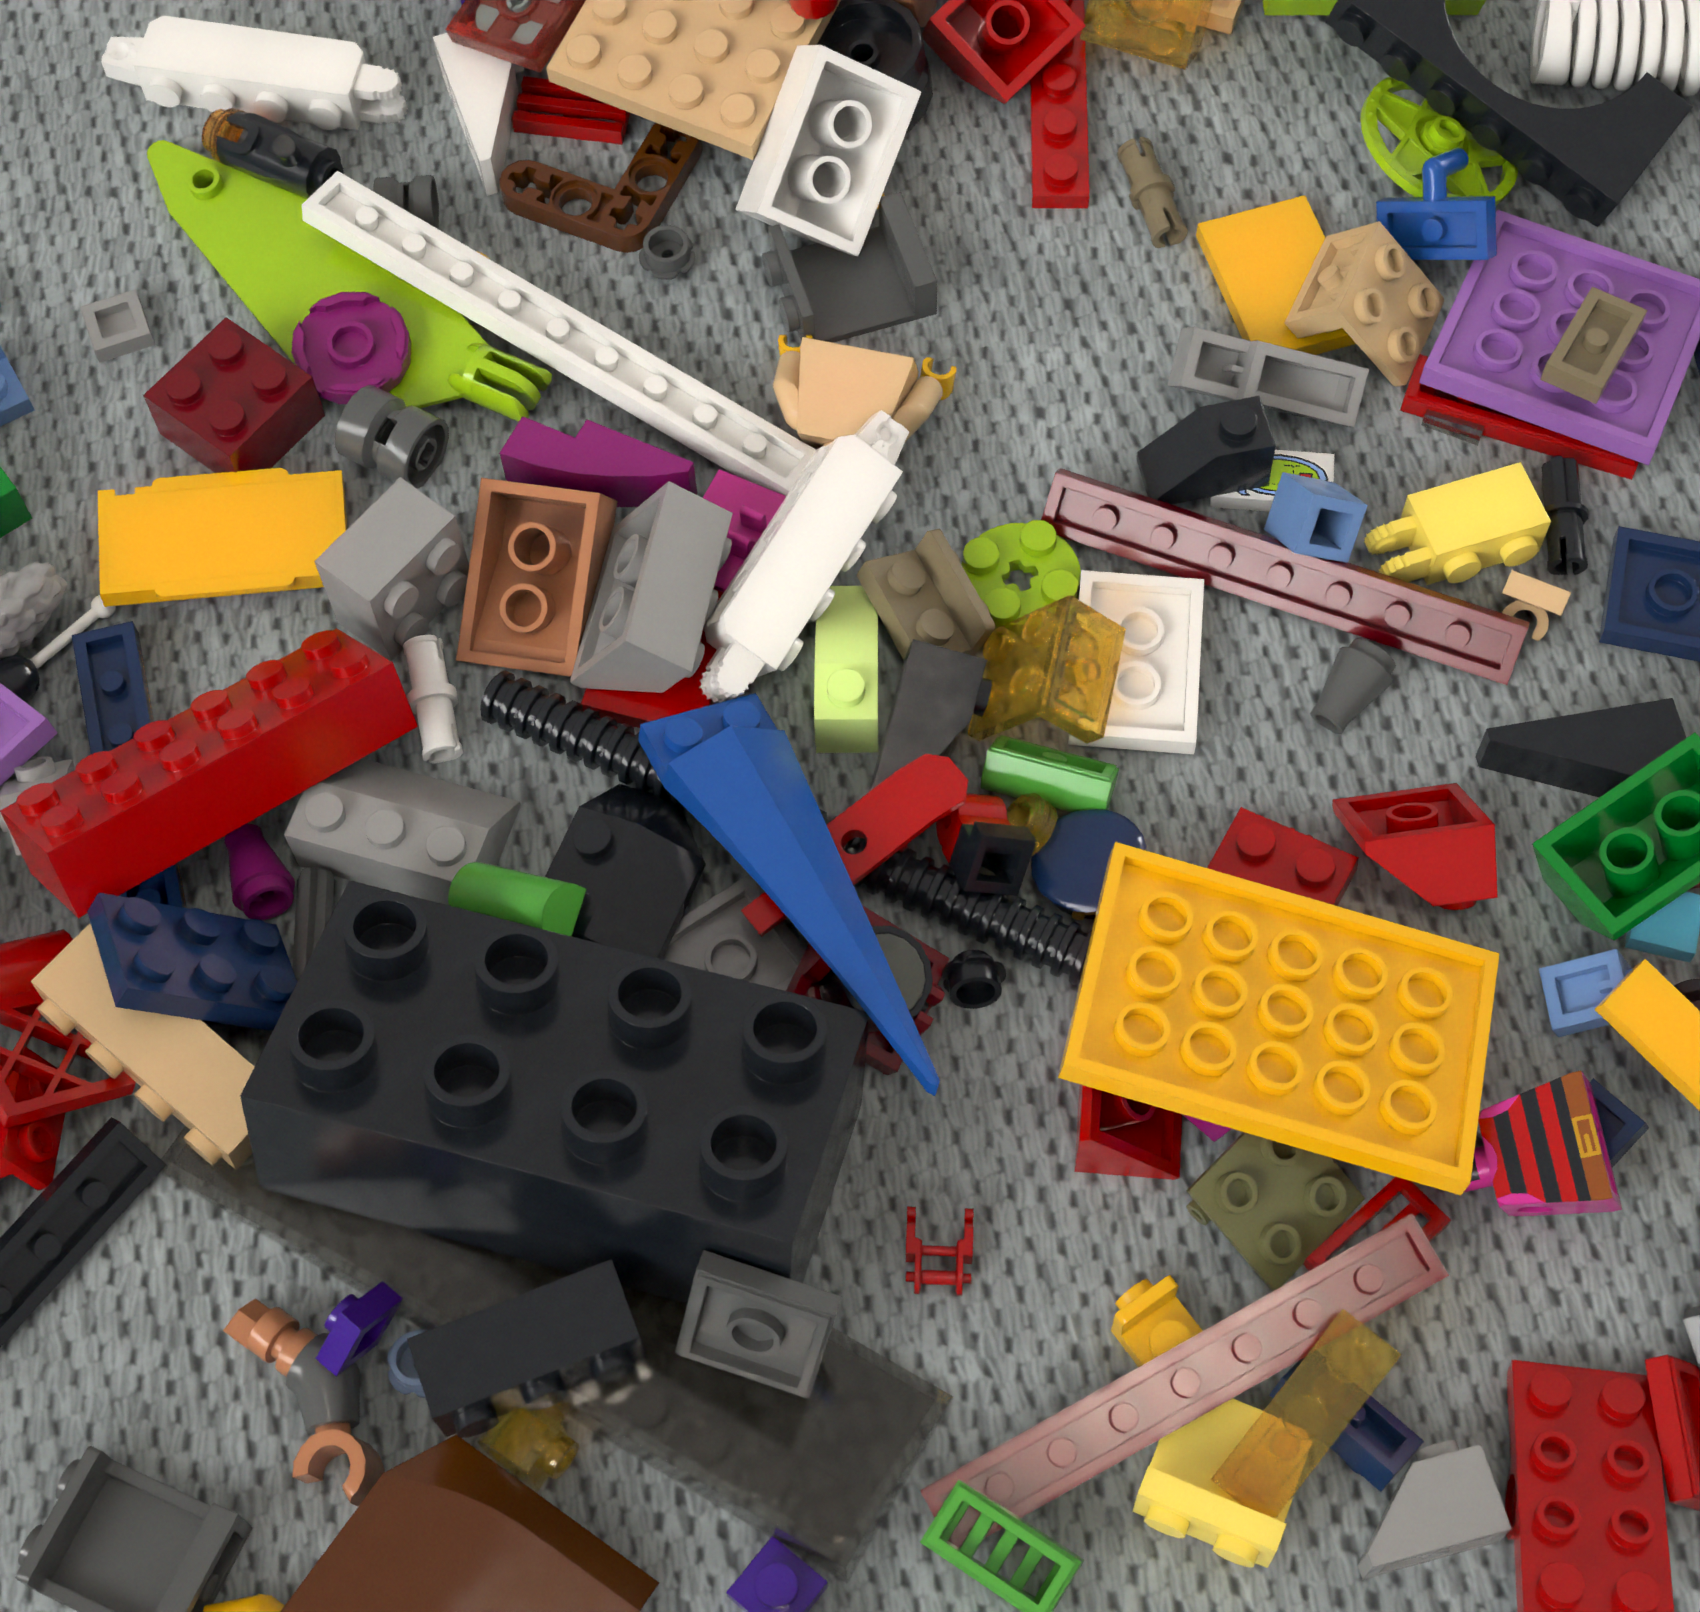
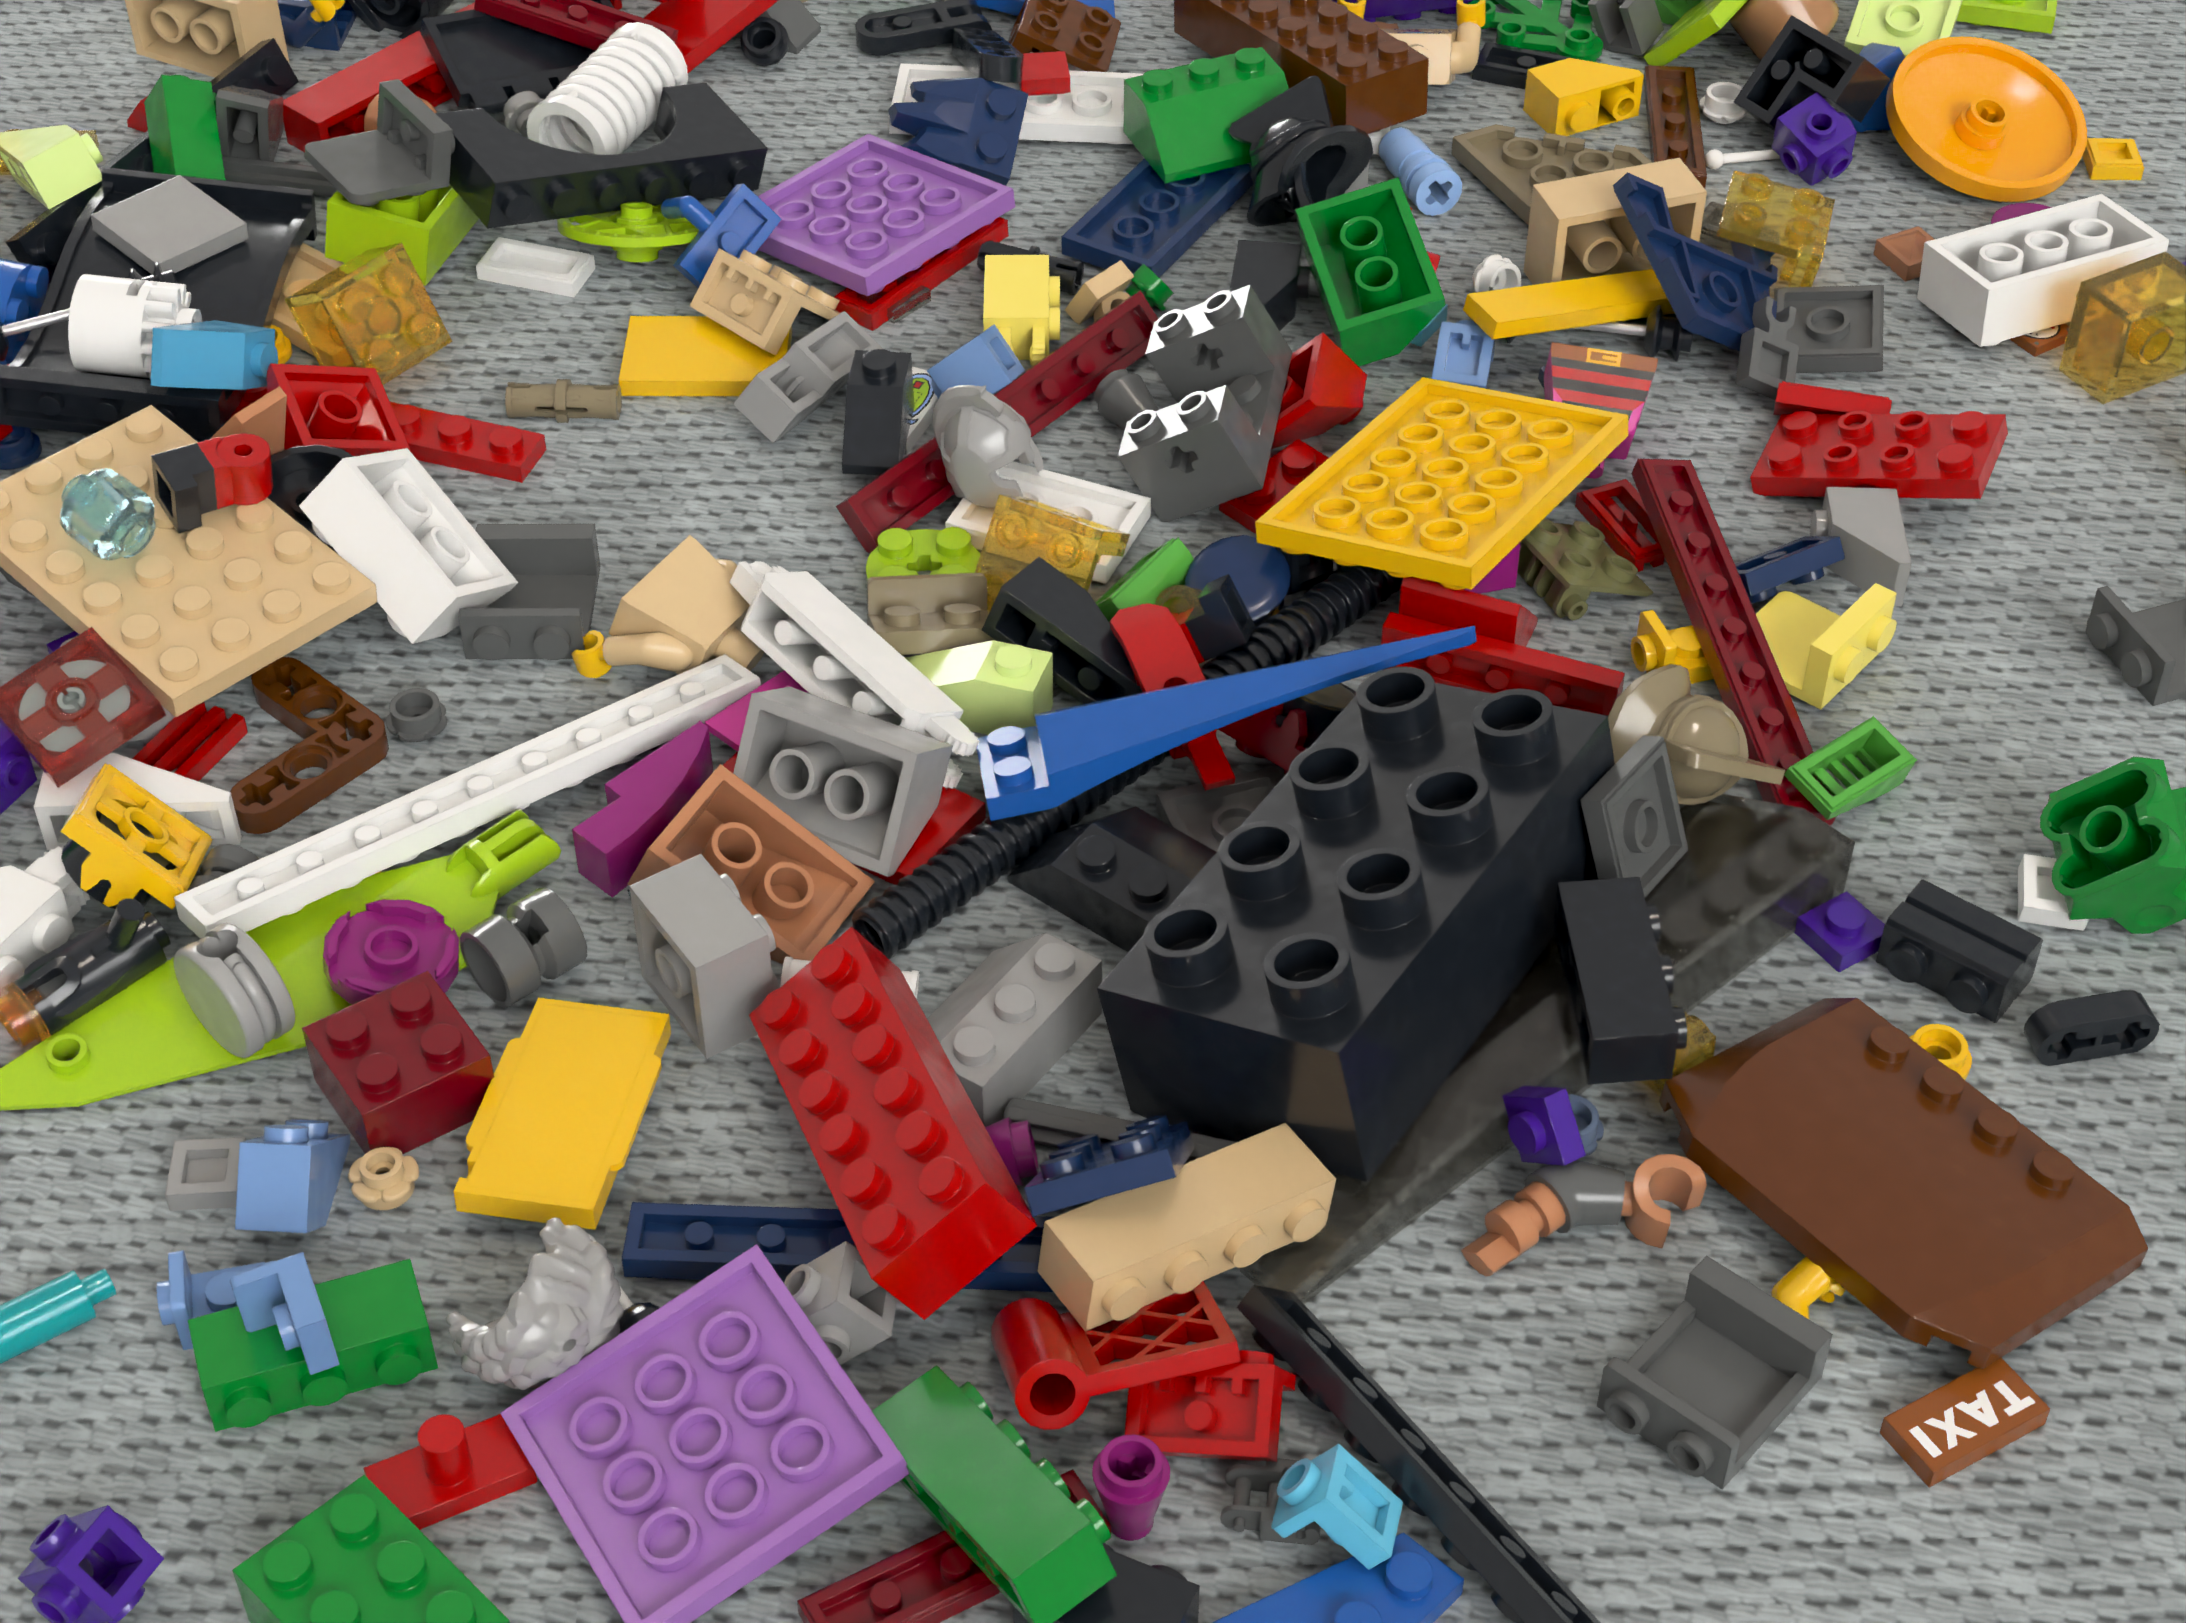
camera: 75 degrees left, 20 degrees down
bright green brick [448,862,586,936] -> none
clear yellow plate [1211,1309,1403,1519] -> none
dark tan plate [1540,287,1648,404] -> none
none -> yellow piece [60,763,213,910]
none -> light grey head [174,923,295,1058]
none -> medium blue slope [235,1119,351,1233]
none -> tan plate [348,1147,419,1210]
none -> white tile [476,237,595,297]
none -> light grey helmet [932,385,1044,508]
none -> dark grey plate [1117,285,1293,522]
none -> green plate [1125,264,1174,311]
none -> red plate [1381,611,1625,716]
none -> dark tan helmet [1608,664,1785,806]

